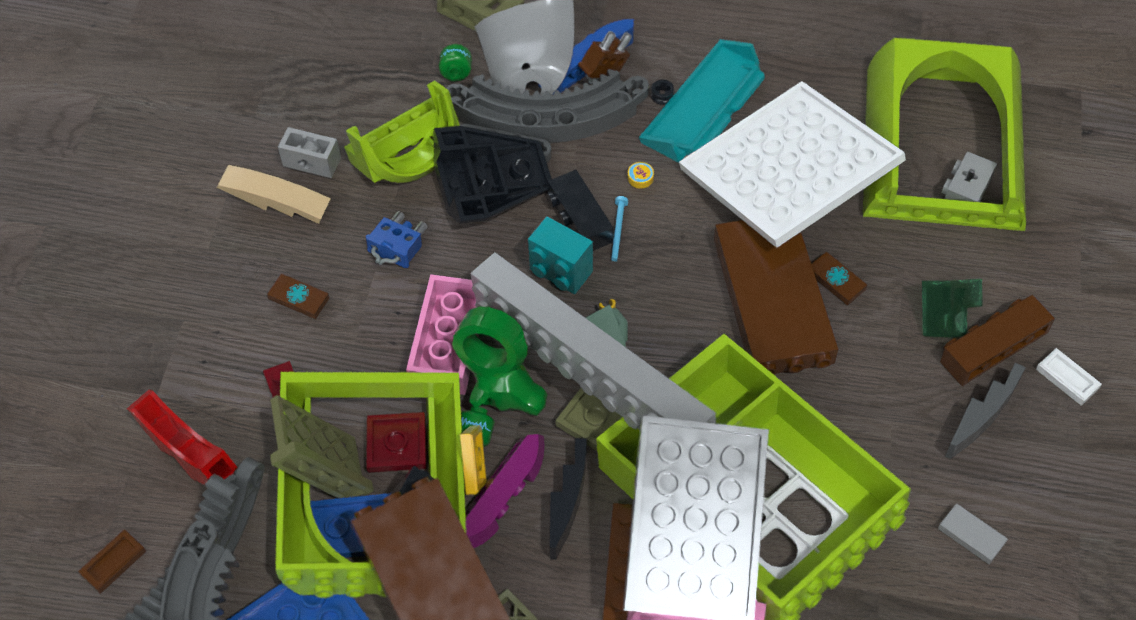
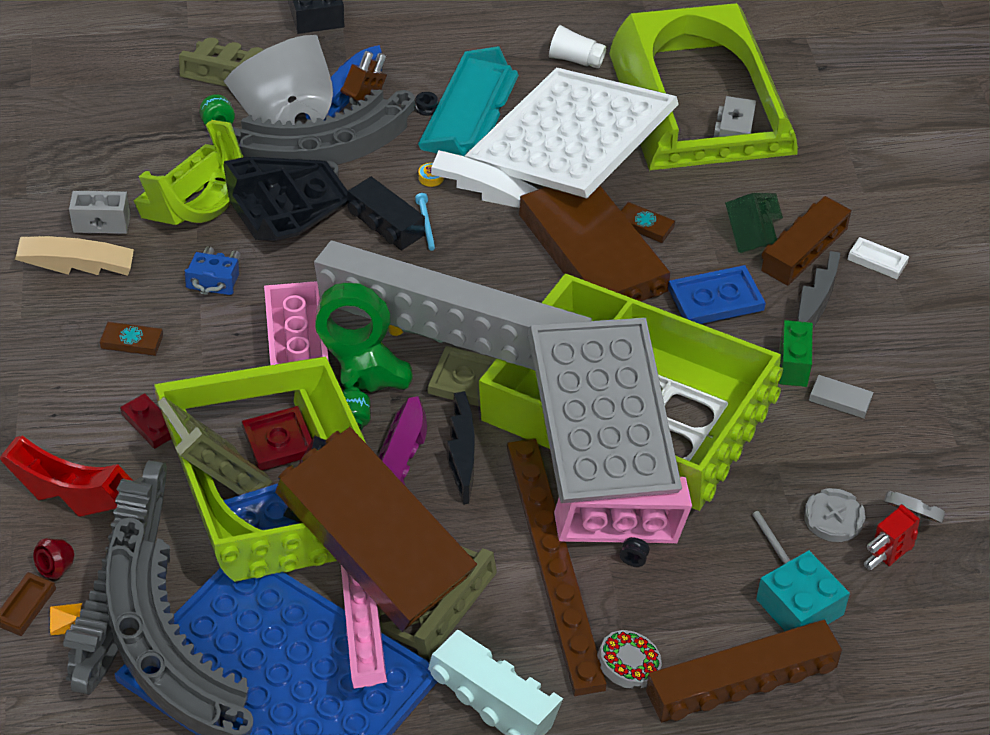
camera: 20 degrees left, 10 degrees down
yellow plate [460,425,487,495] -> none
teal brick [528,216,593,295] -> none
none -> dark red cone [33,538,74,580]
none -> light orange slope [50,603,83,635]
none -> white slope [431,151,539,208]
none -> white plant [549,25,606,69]
none -> blue plate [668,265,766,324]
none -> green brick [779,320,813,387]

